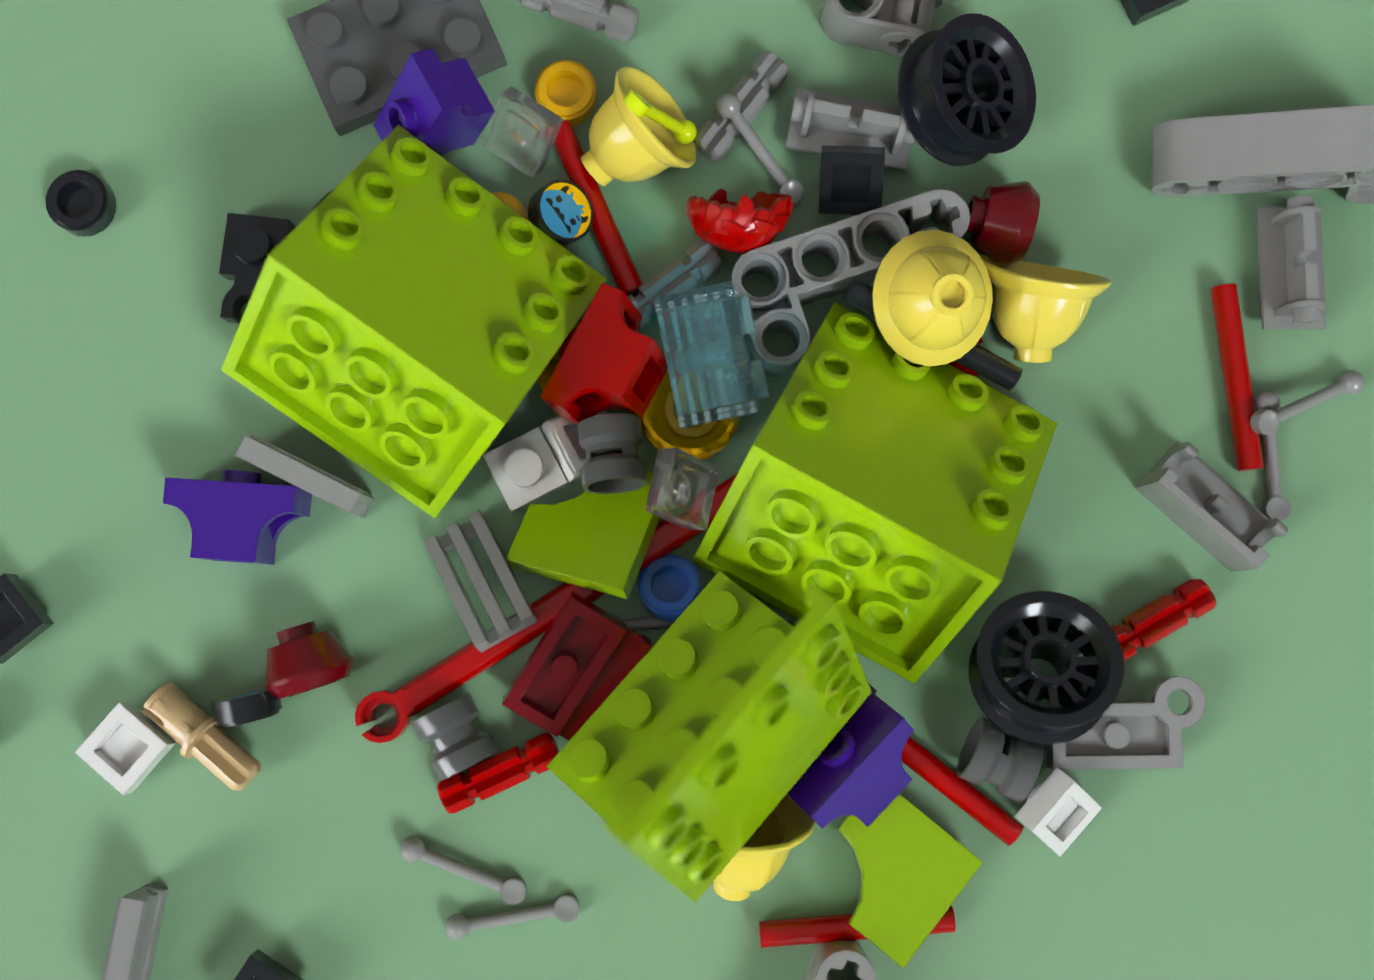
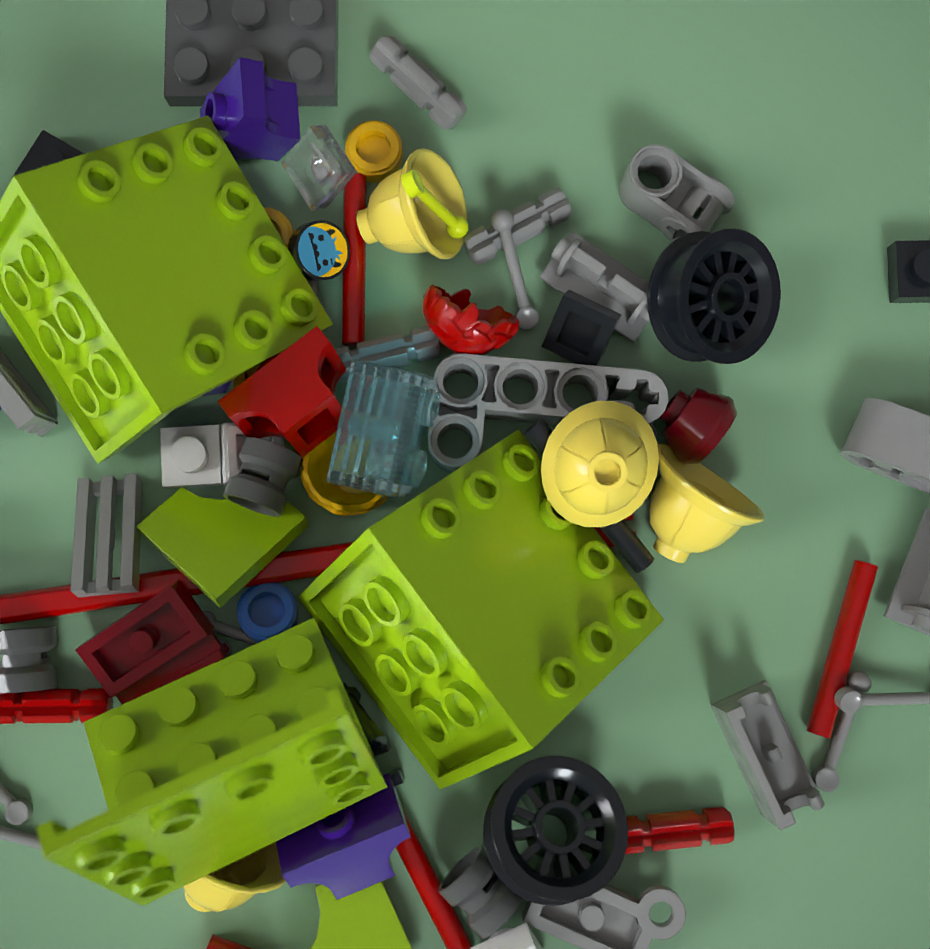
camera: 25 degrees right, 0 degrees up
clear plate [645,448,719,530] -> none

